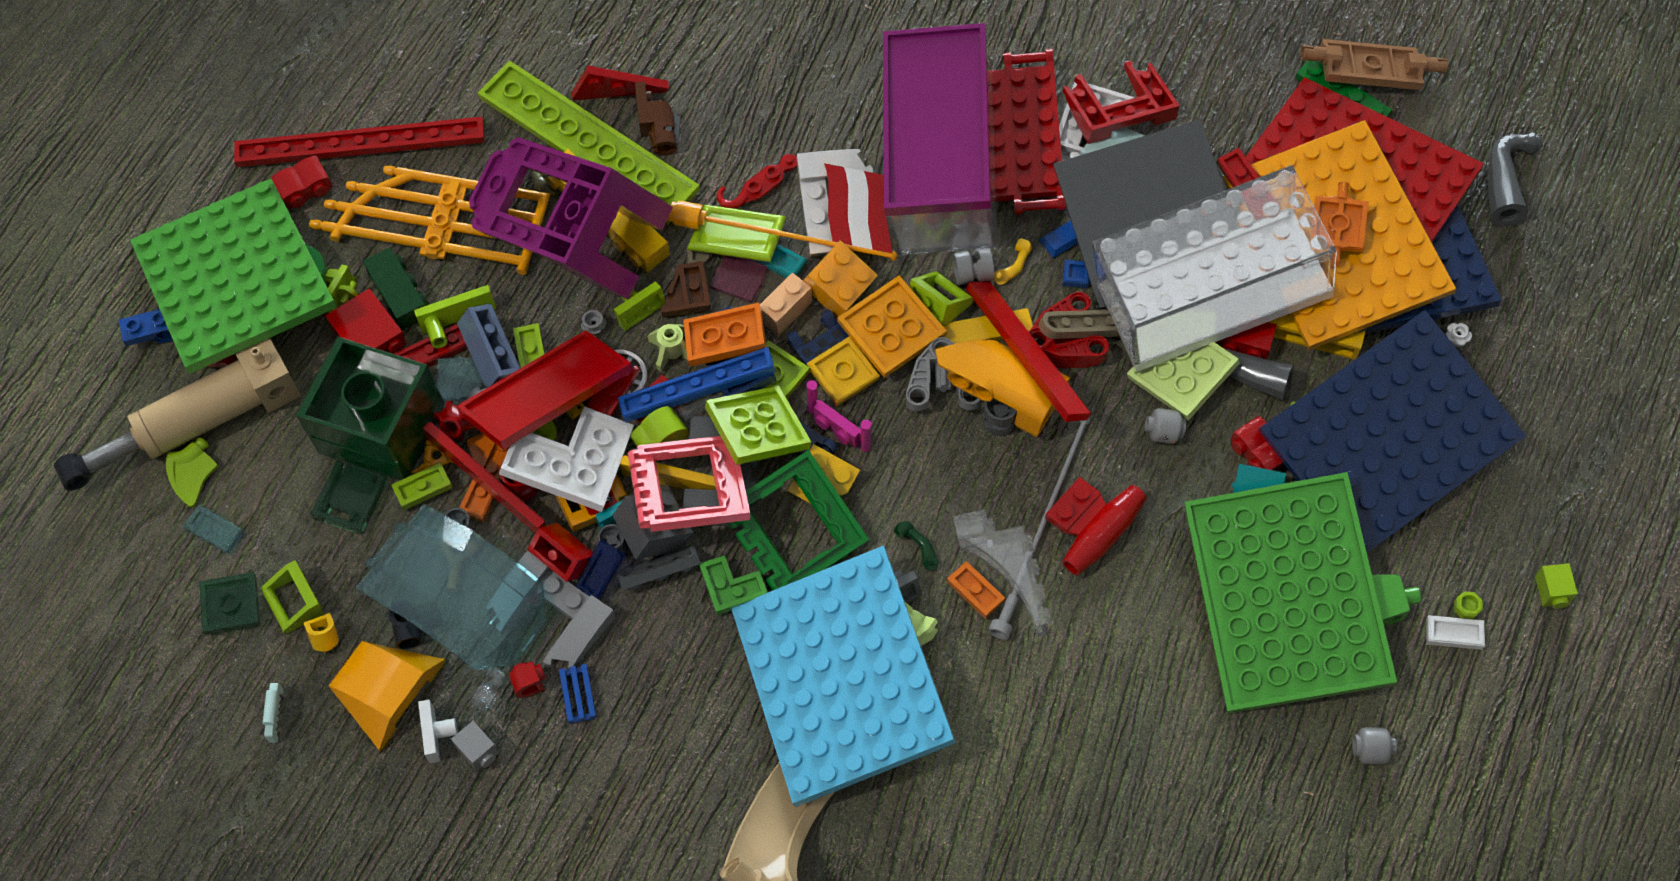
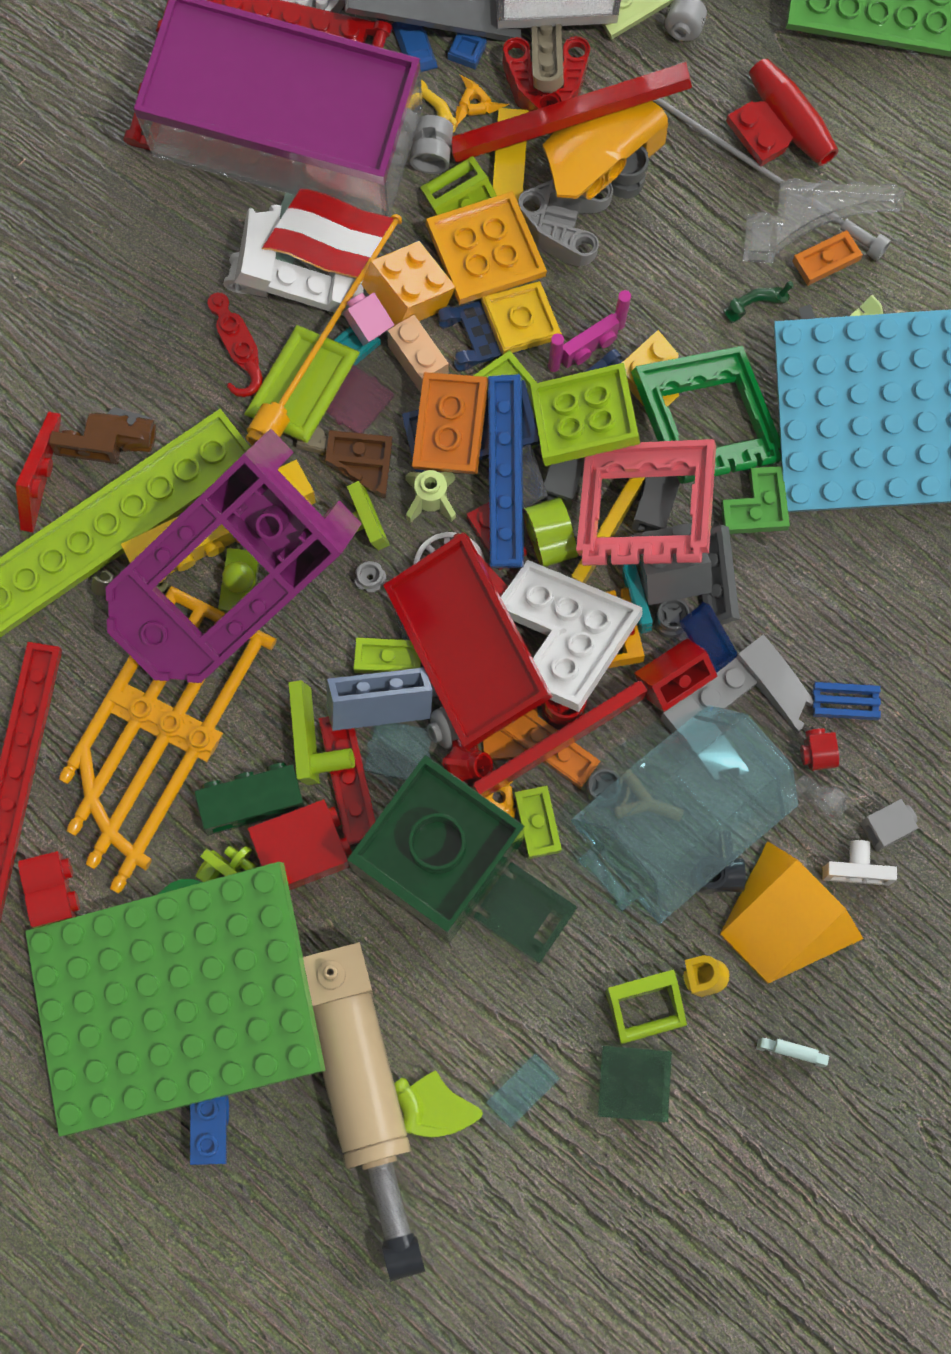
camera: 80 degrees left, 10 degrees up
none -> bright pink brick [343,293,394,346]
none -> light orange piece [456,74,509,127]

